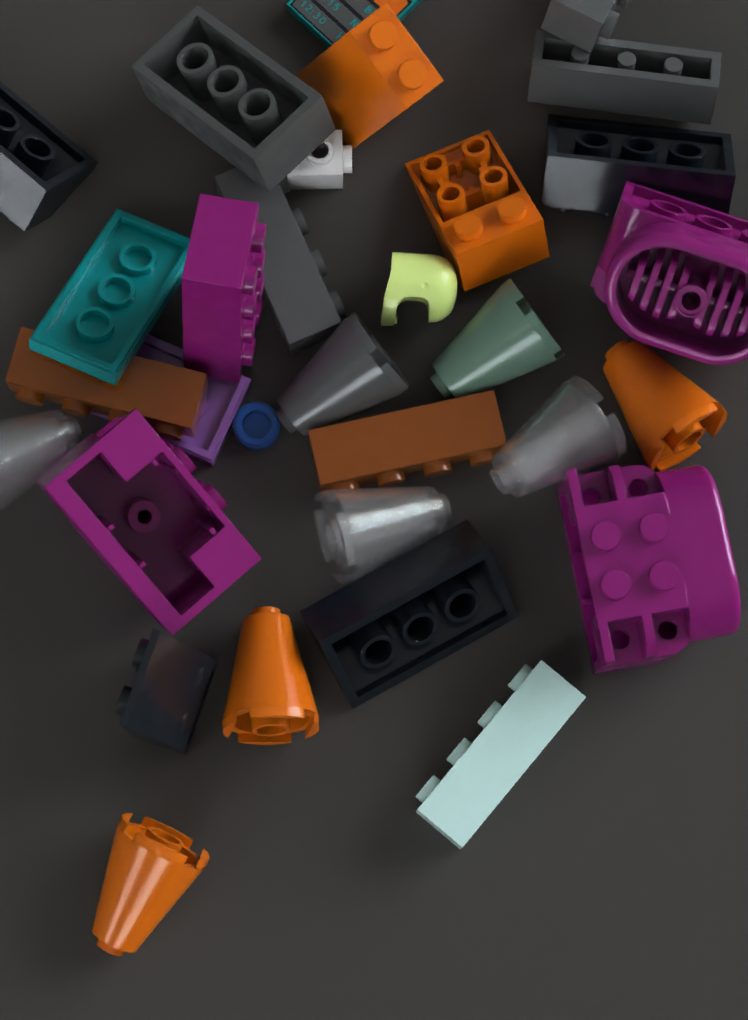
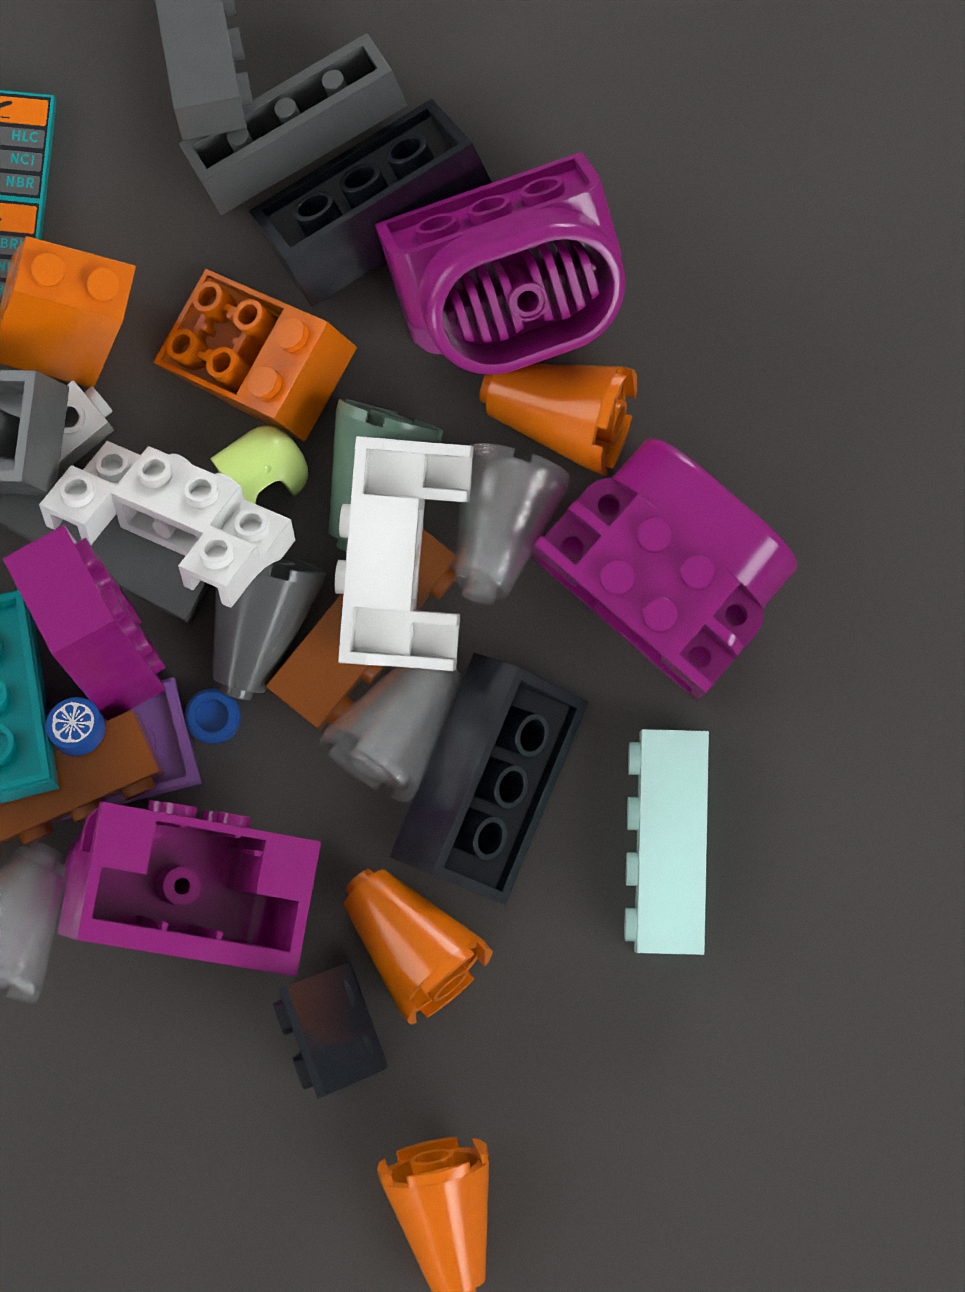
camera: 35 degrees left, 5 degrees up
none -> white bracket [39,441,295,608]
none -> blue tile [46,697,106,756]
none -> white bracket [335,436,474,671]

